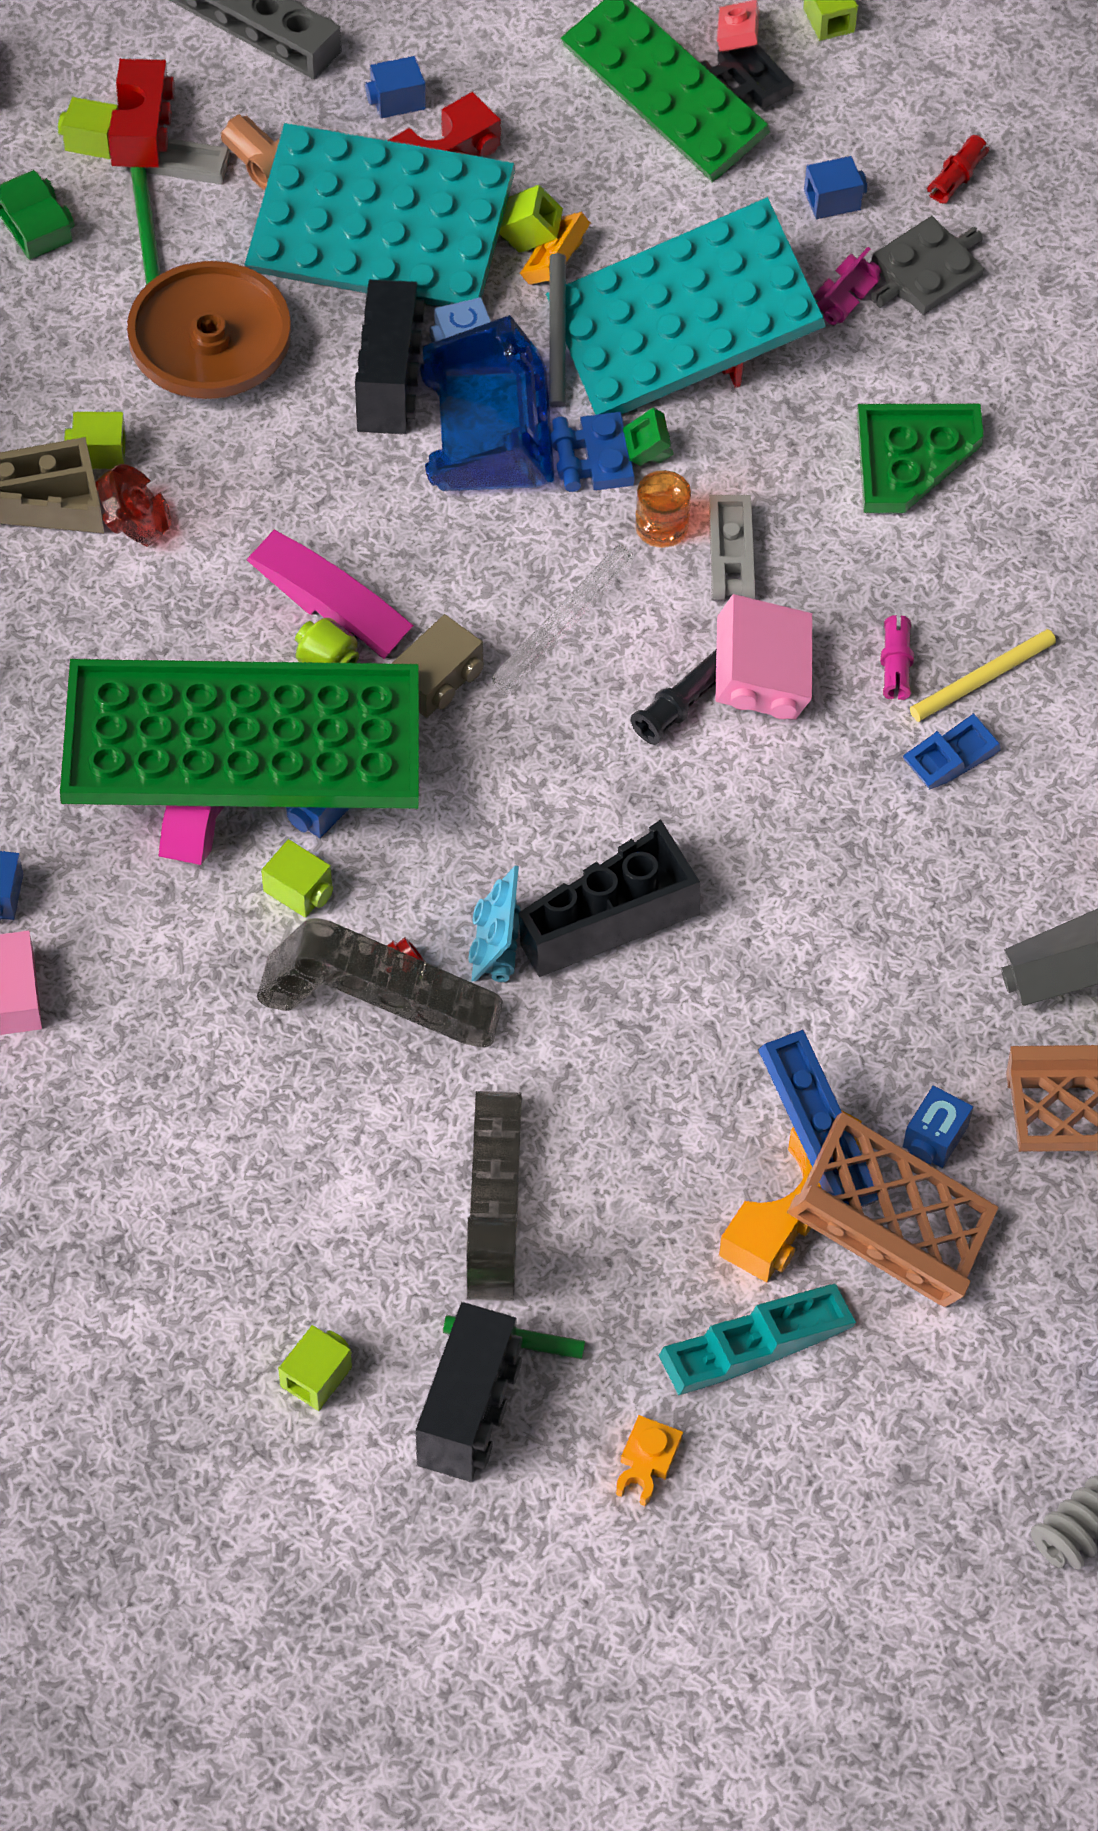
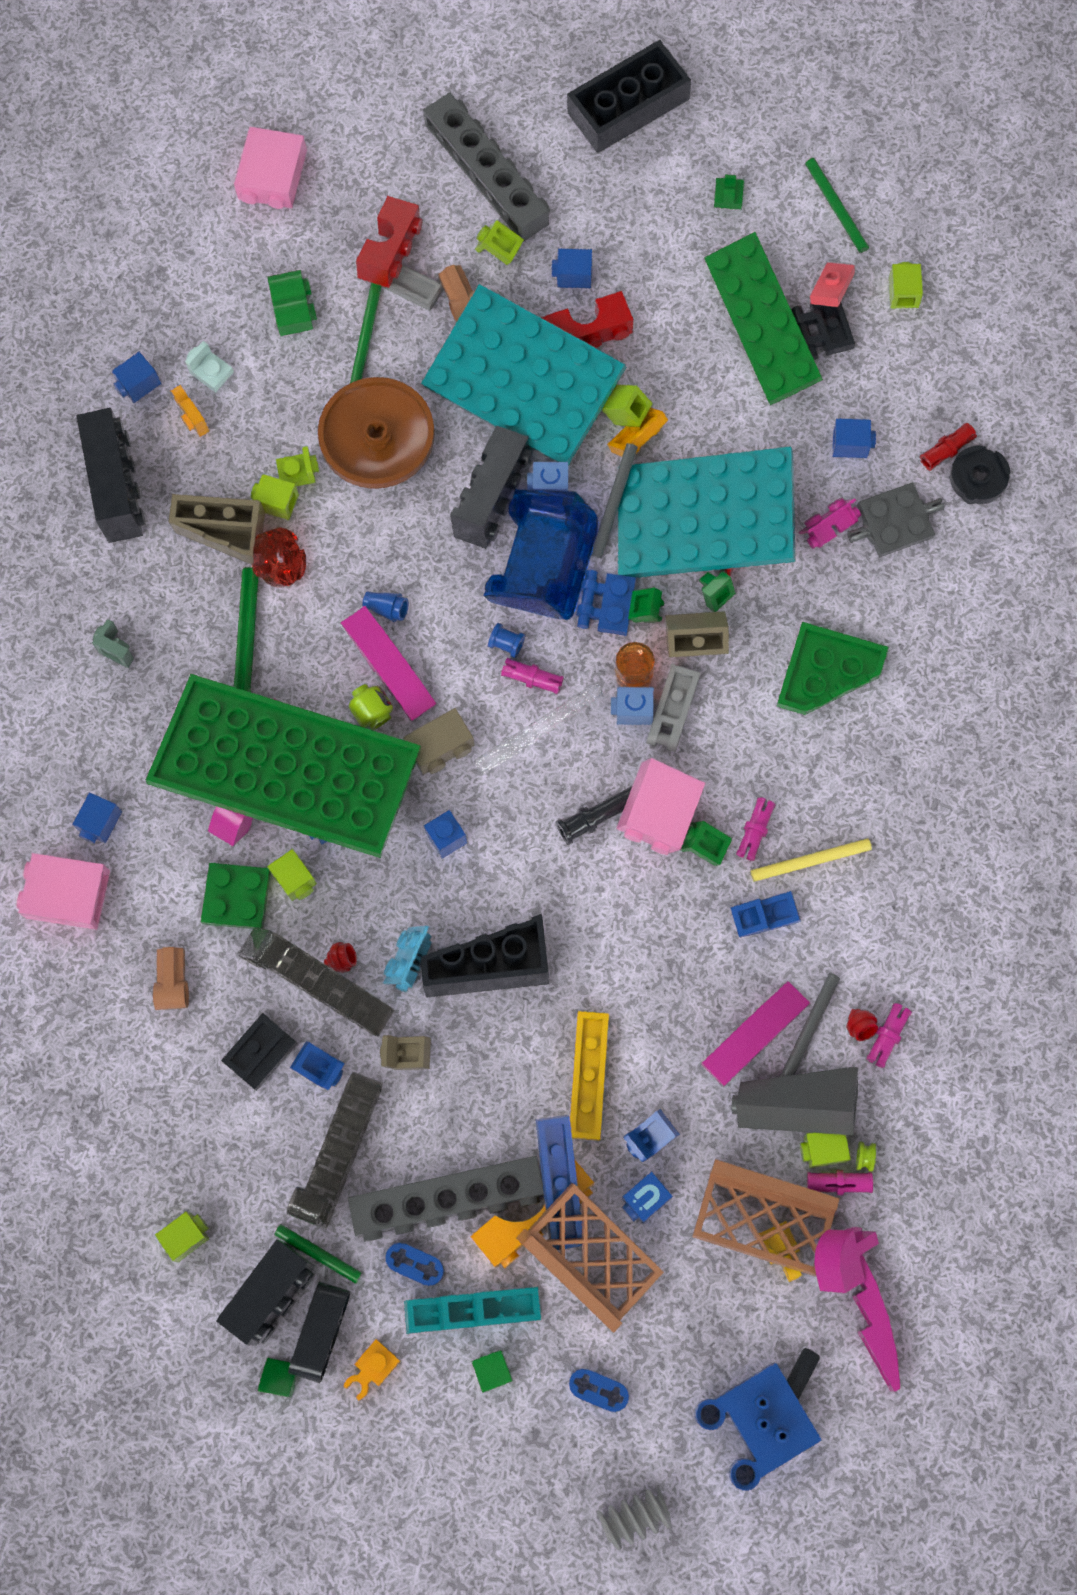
camera: 25 degrees right, 15 degrees up
lime brick [58,97,118,159] -> none
none -> nougat piece [153,947,189,1010]
none -> green plate [200,863,271,930]
none -> black plate [221,1013,298,1091]
none -> green axle [234,567,259,692]
none -> green slope [257,1358,296,1397]
none -> lime bracket [276,446,319,486]
none -> black beam [289,1281,351,1383]
none -> blue bracket [290,1041,344,1090]
none -> dark grey brick [348,1156,544,1242]
none -> blue cone [362,591,409,622]
none -> dark tan bracket [380,1035,431,1070]
none -> blue beam [385,1243,444,1286]
none -> blue brick [424,810,468,859]
none -> green slope [472,1350,513,1393]
none -> lime bracket [475,220,524,265]
none -> blue bush [488,623,526,658]
none -> dark pink pin [501,657,564,695]
none -> blue beam [569,1369,629,1412]
none -> yellow plate [570,1011,609,1141]
none -> medium blue brick [611,687,654,725]
none -> bracket [623,1109,680,1162]
none -> dark tan brick [665,611,729,658]
none -> green bracket [680,821,732,866]
none -> green tile [699,571,736,612]
none -> dark pink slope [701,981,810,1087]
none -> dark grey bar [780,973,840,1077]
none -> black plate [950,445,1010,504]

